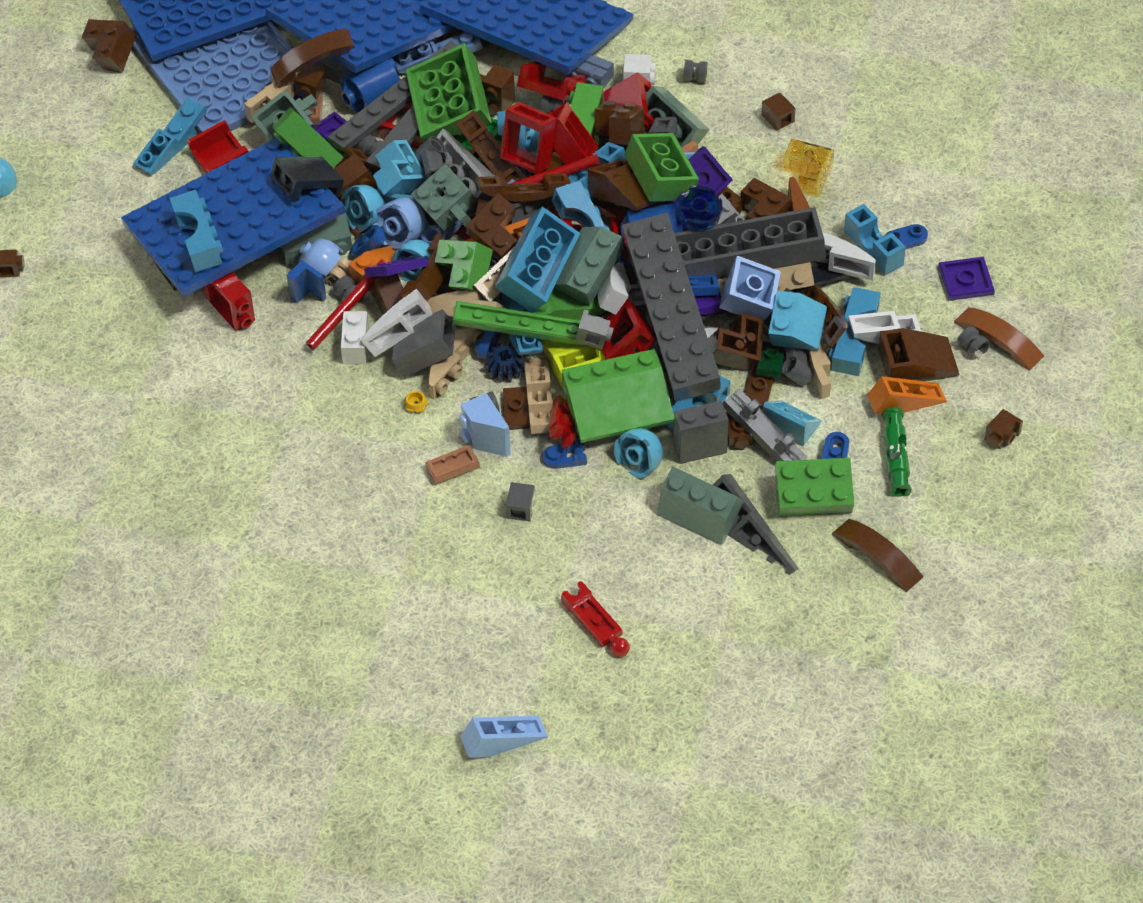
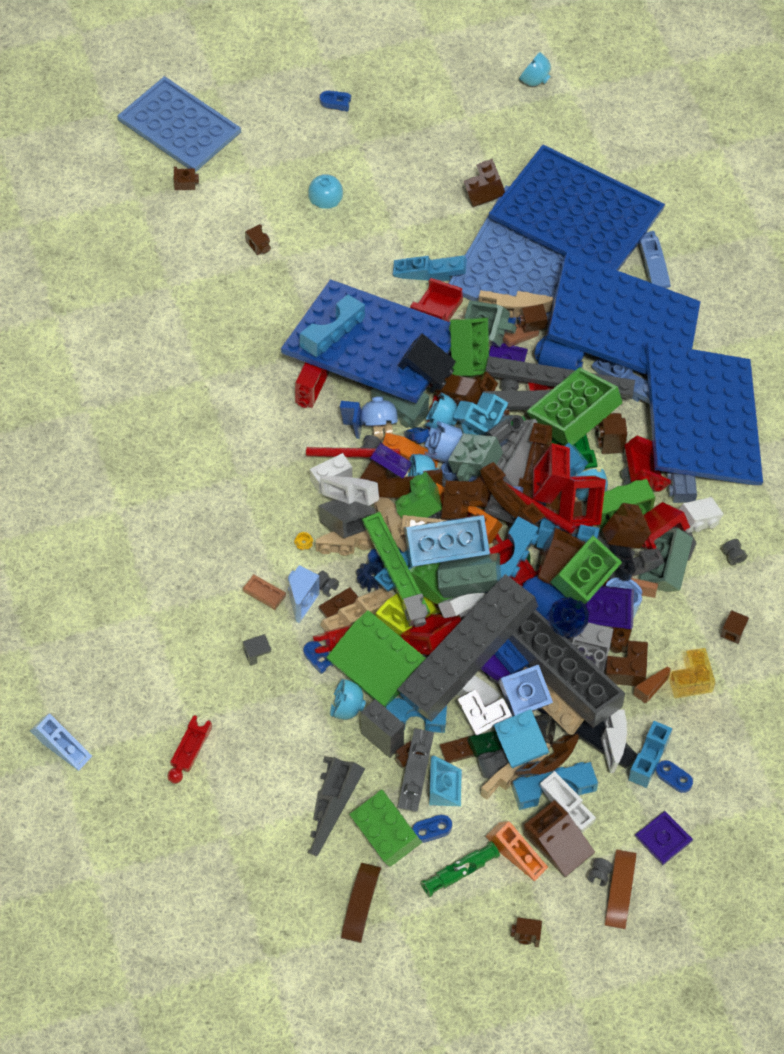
camera: 55 degrees right, 5 degrees up
reddish brown slope [270,28,355,88] -> none
sand green slope [657,466,744,545] -> none

